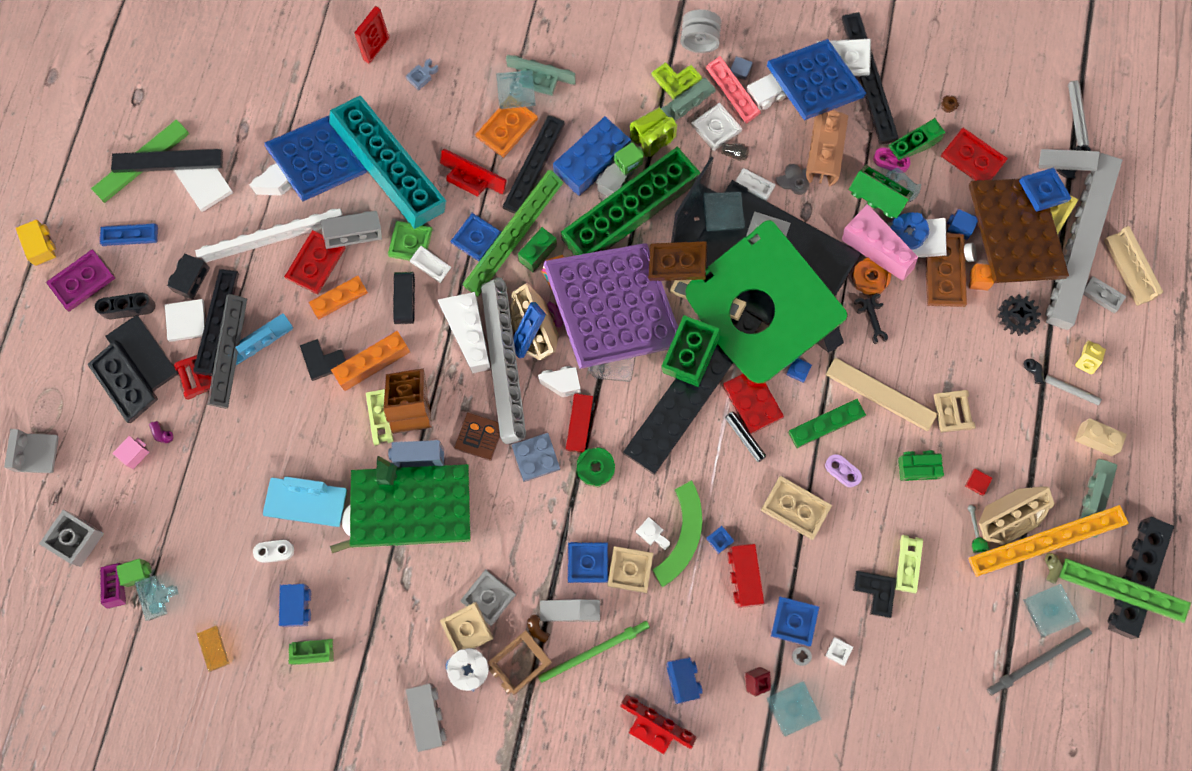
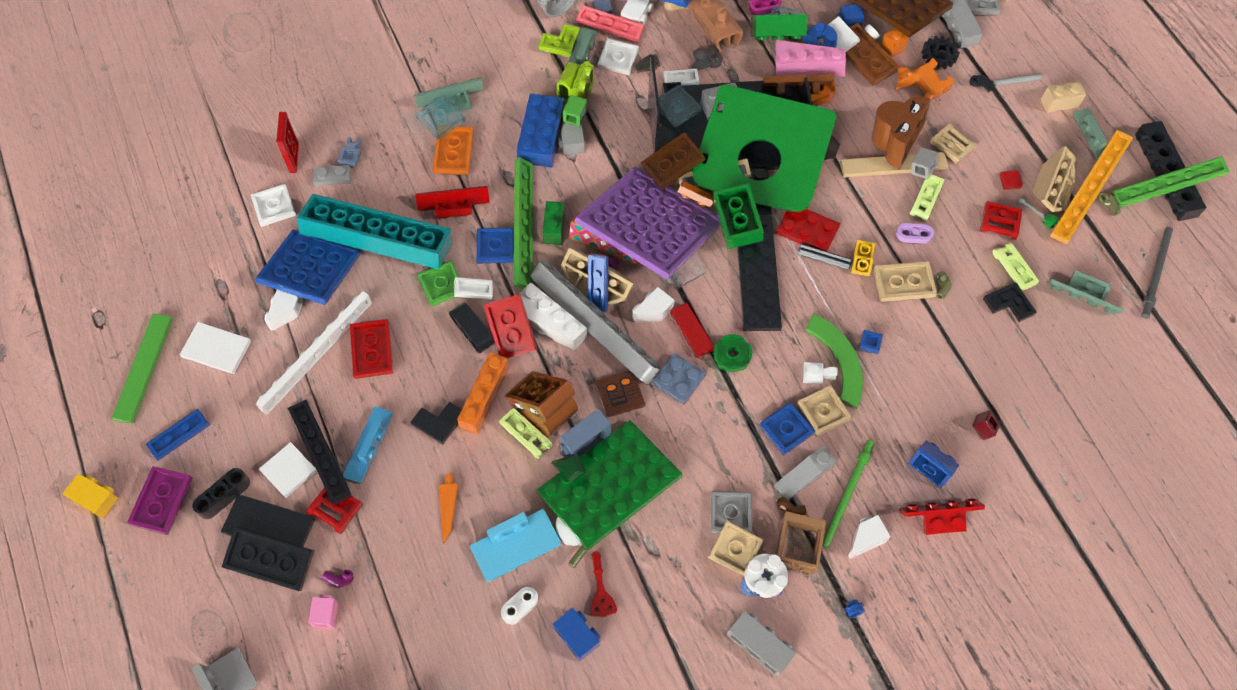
camera: 40 degrees left, 10 degrees down
black tile [111,149,223,173] -> none
black brick [167,253,210,300] -> none
dark grey plate [207,294,247,409] -> none
bright green hinge [288,639,334,665] -> none
orange plate [308,276,368,320] -> none
light grey brick [321,211,382,249] -> none
black tile [502,115,565,214] -> none
green brick [561,146,701,256] -> none
red brick [727,544,765,609] -> none
clear light blue plate [766,681,822,737] -> none
blue plate [770,597,819,647] -> none
blue plate [786,358,812,383] -> none
green plate [788,399,866,449] -> none
light grey bush [792,647,812,666] -> none
white tile [825,638,853,666] -> none
black bar [854,293,888,344] -> none
green brick [898,450,944,481] -> none
clear light blue plate [1023,584,1080,637] -> none
light yellow bracket [1075,340,1106,374] -> none
none -> white tile [251,184,296,227]
none -> light grey plate [313,165,351,186]
none -> orange bar [439,474,459,544]
none -> plate [483,294,537,358]
none -> red piece [590,551,617,617]
none -> orange plate [678,181,713,207]
none -> dark orange hinge [762,74,834,95]
none -> blue plate [844,600,865,618]
none -> white slope [848,515,890,559]
none -> yellow slope [851,240,875,277]
none -> dark orange brick [871,97,931,169]
none -> orange animal [894,58,955,102]
none -> yellowish green plate [909,174,945,221]
none -> light grey brick [912,147,938,179]
none -> olive arm [936,271,952,300]
none -> red plate [980,201,1023,240]
none -> sand green bracket [1047,270,1124,315]

